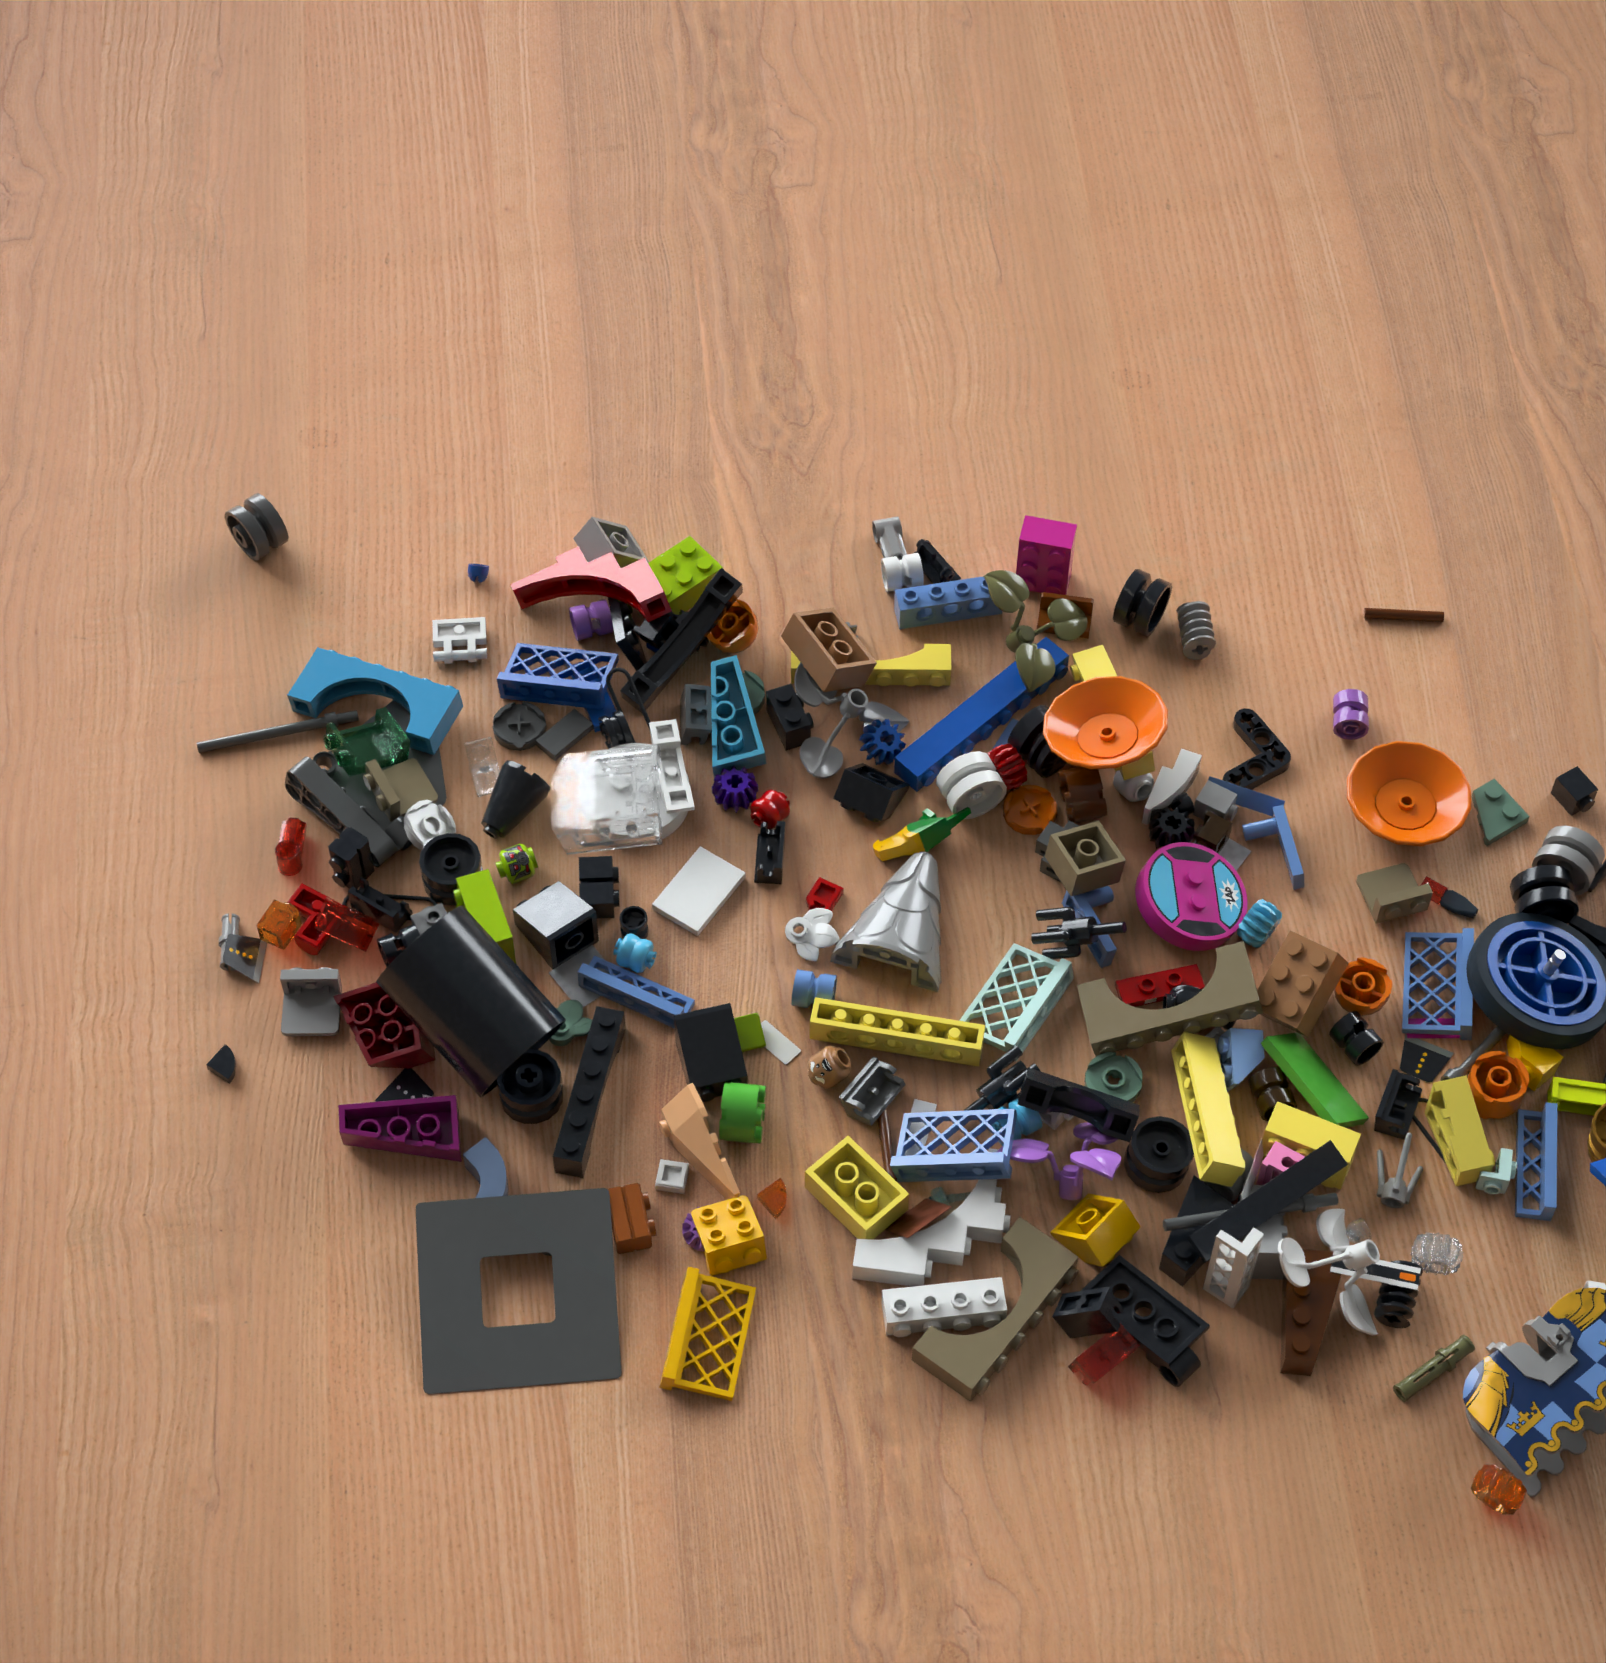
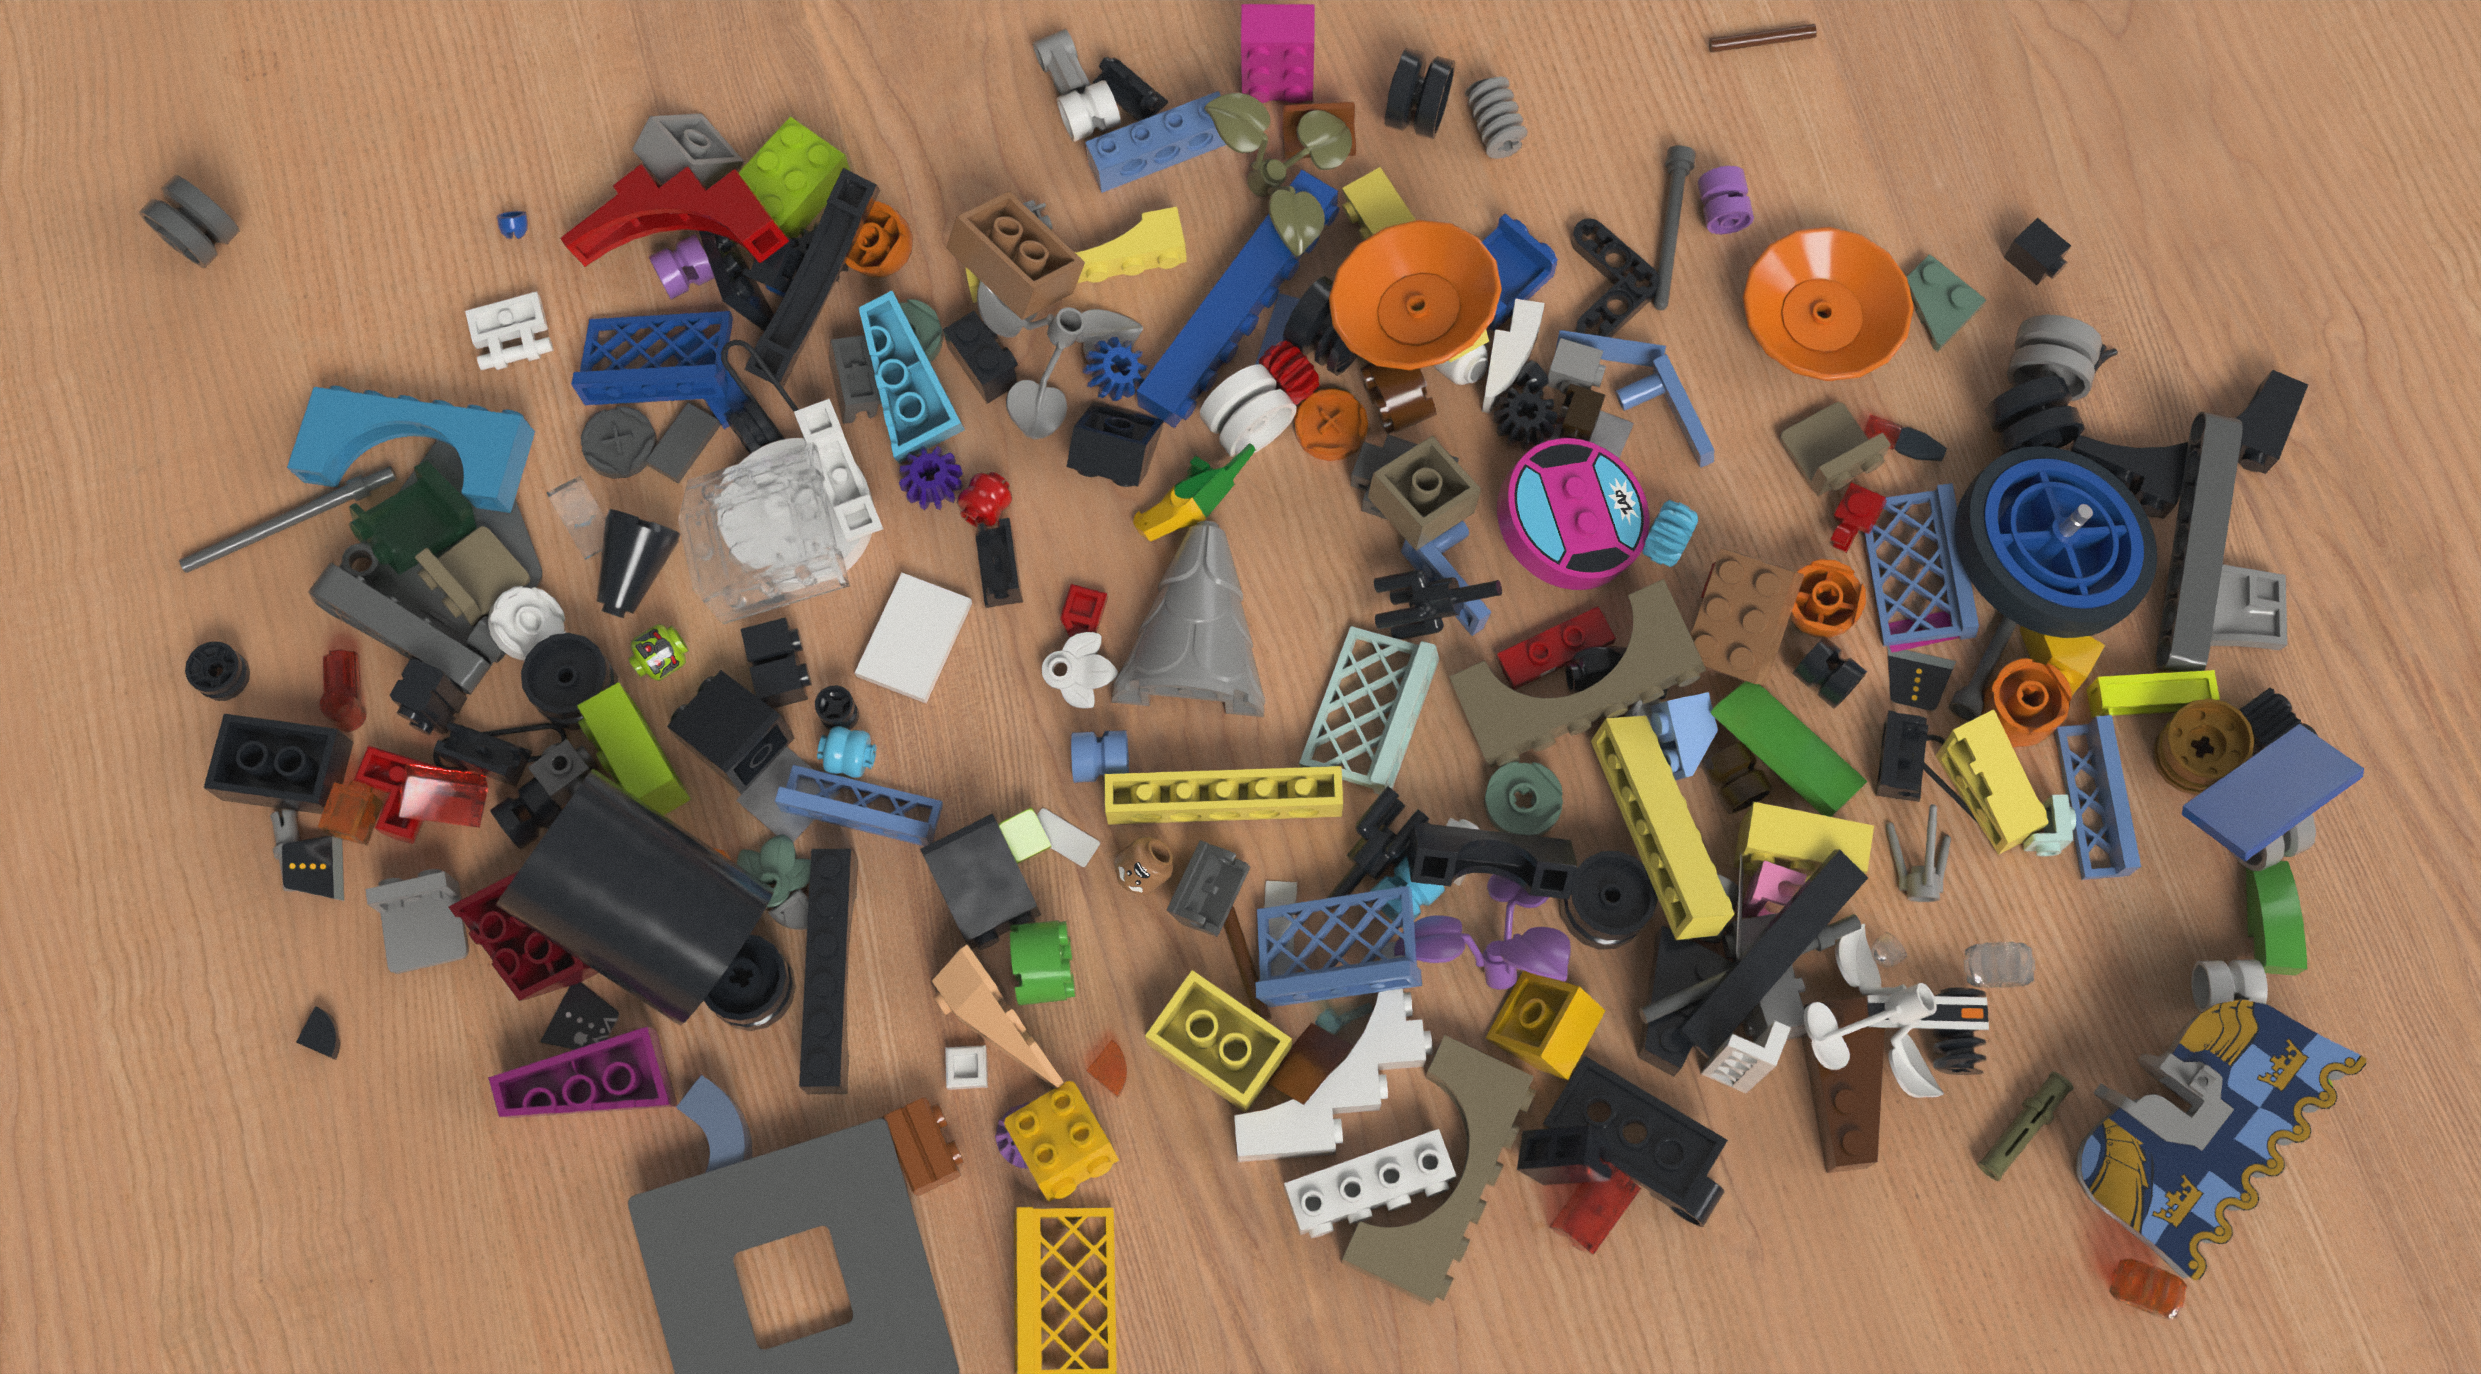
camera: 10 degrees left, 15 degrees up
none -> black wheel [185,641,250,701]
none -> black brick [203,714,354,816]
none -> light grey tile [768,889,809,930]
none -> blue panel [1482,214,1558,332]
none -> dark grey piece [1654,146,1696,311]
none -> red plate [1831,482,1887,553]

